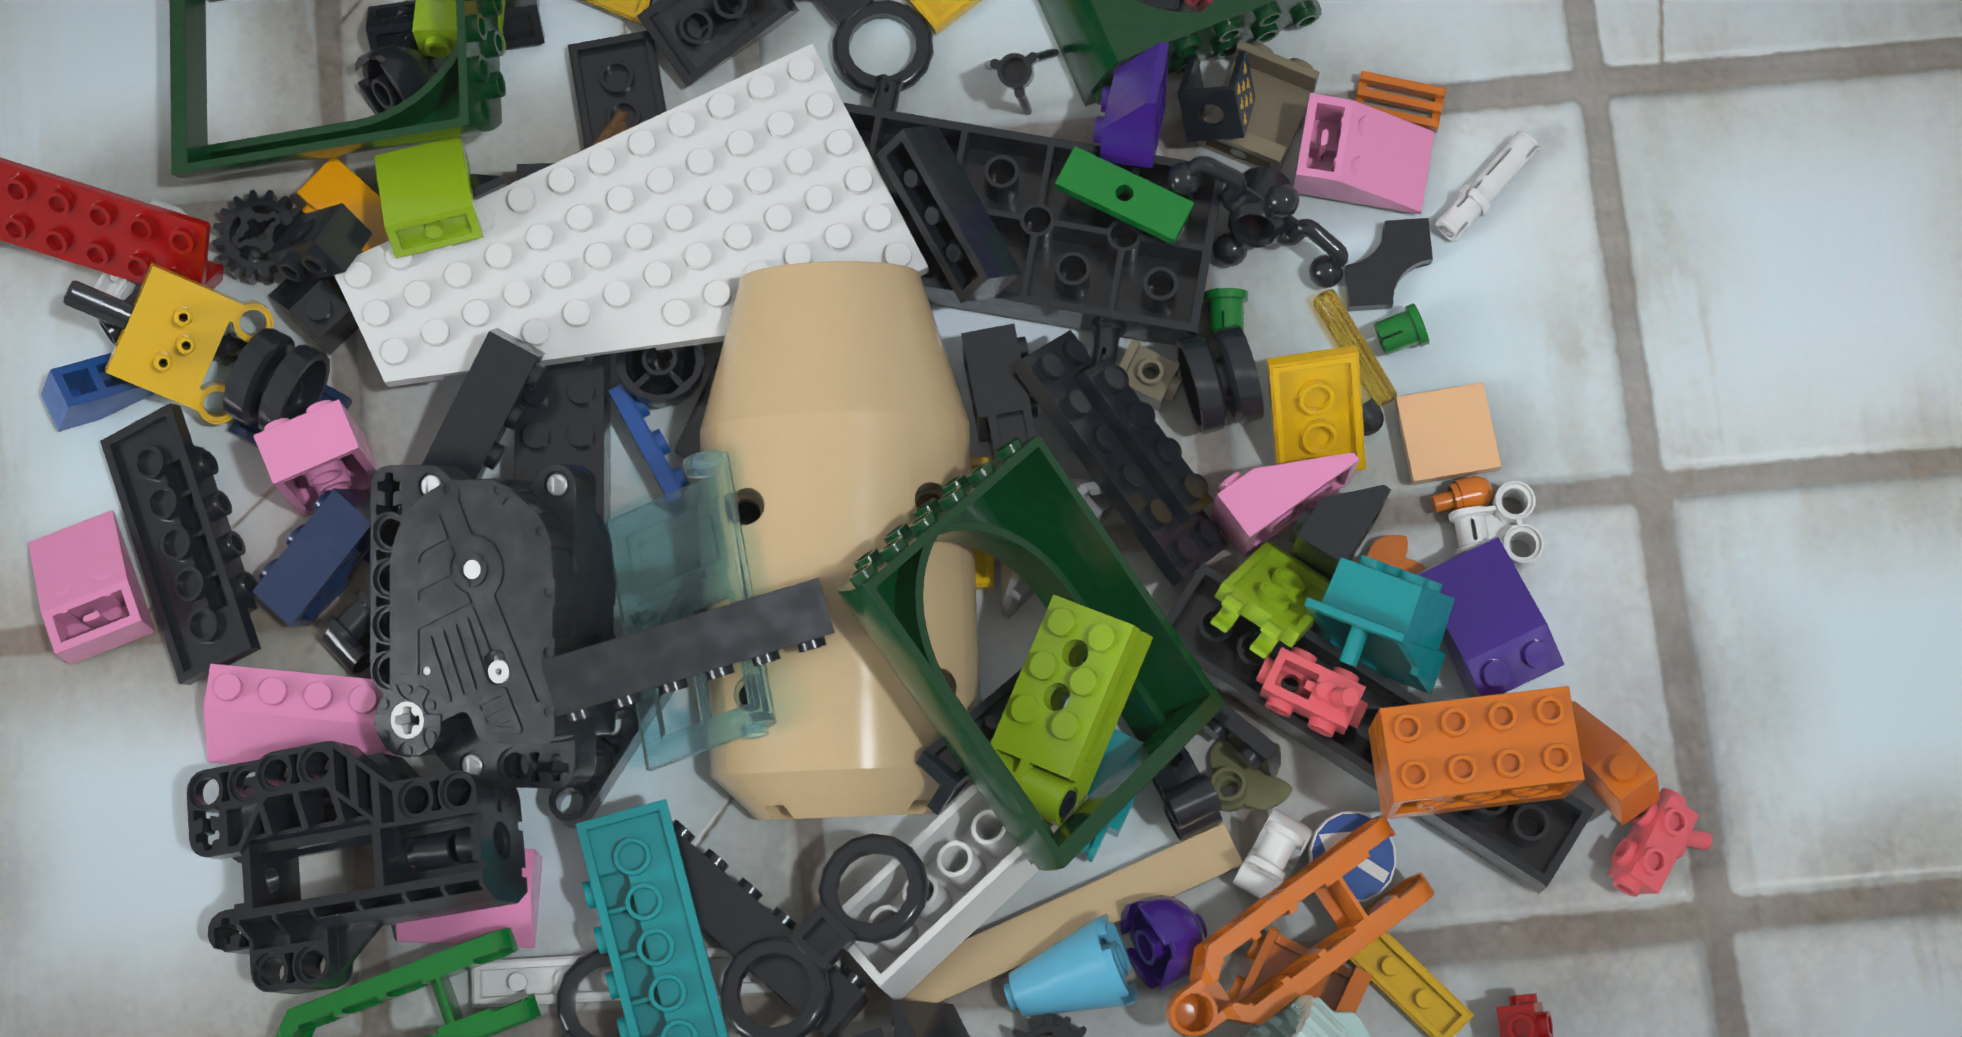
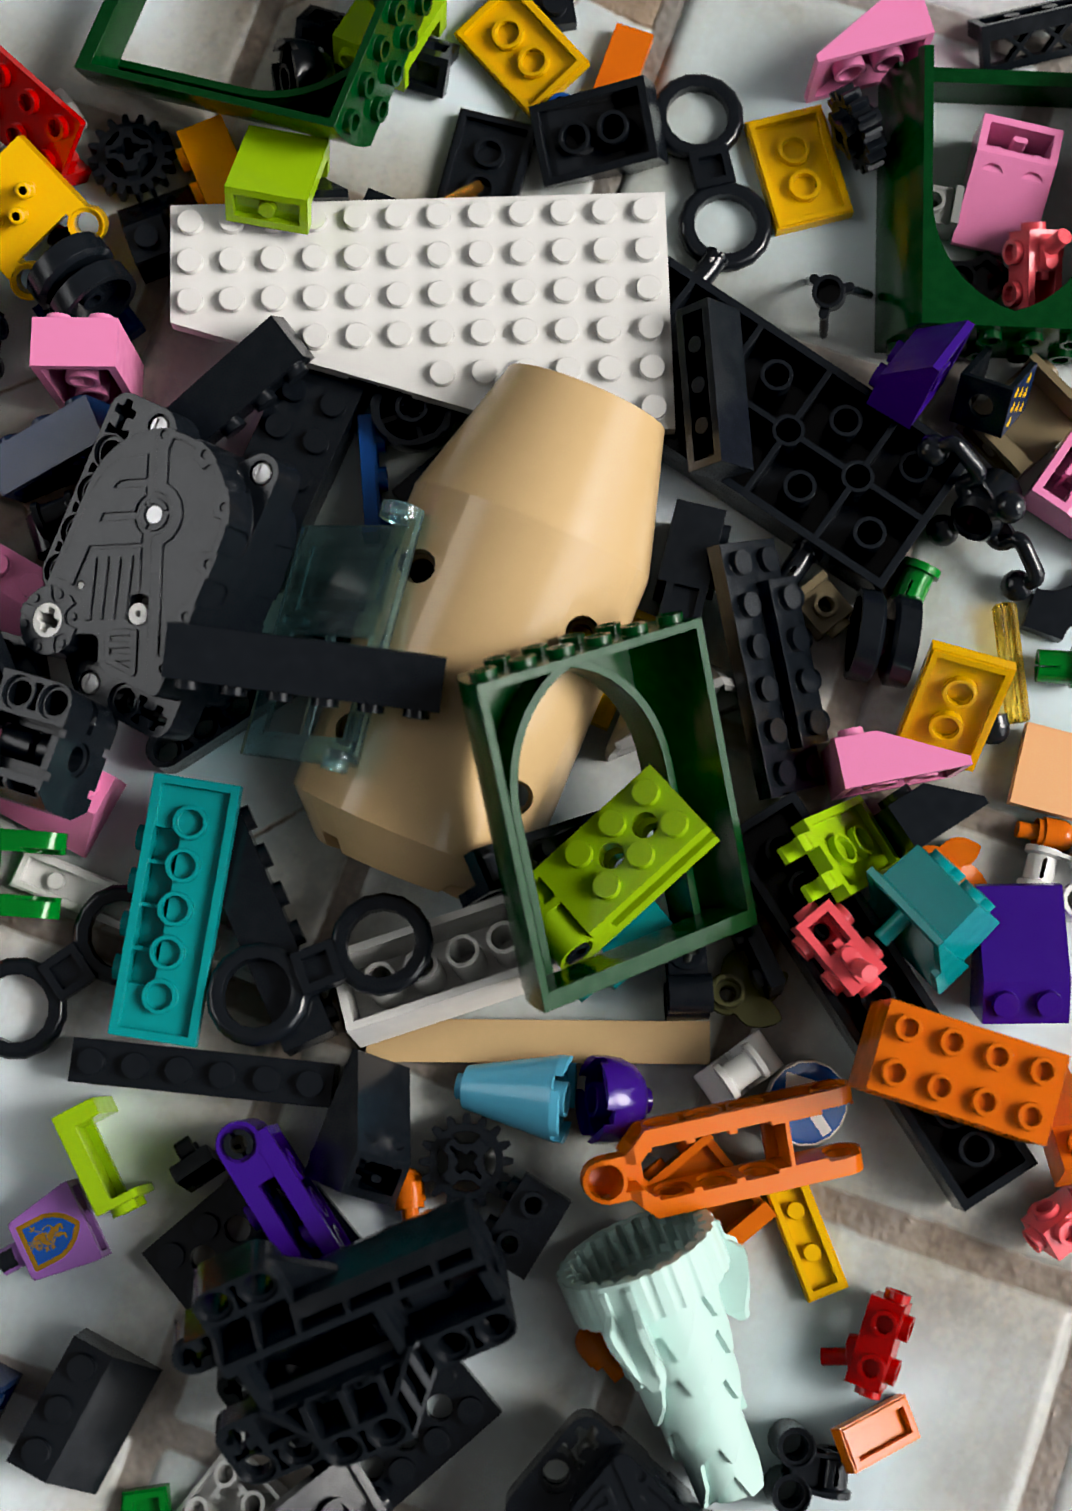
camera: 20 degrees right, 5 degrees up
black brick [267,203,373,284] -> none
green tile [1055,146,1194,245] -> none

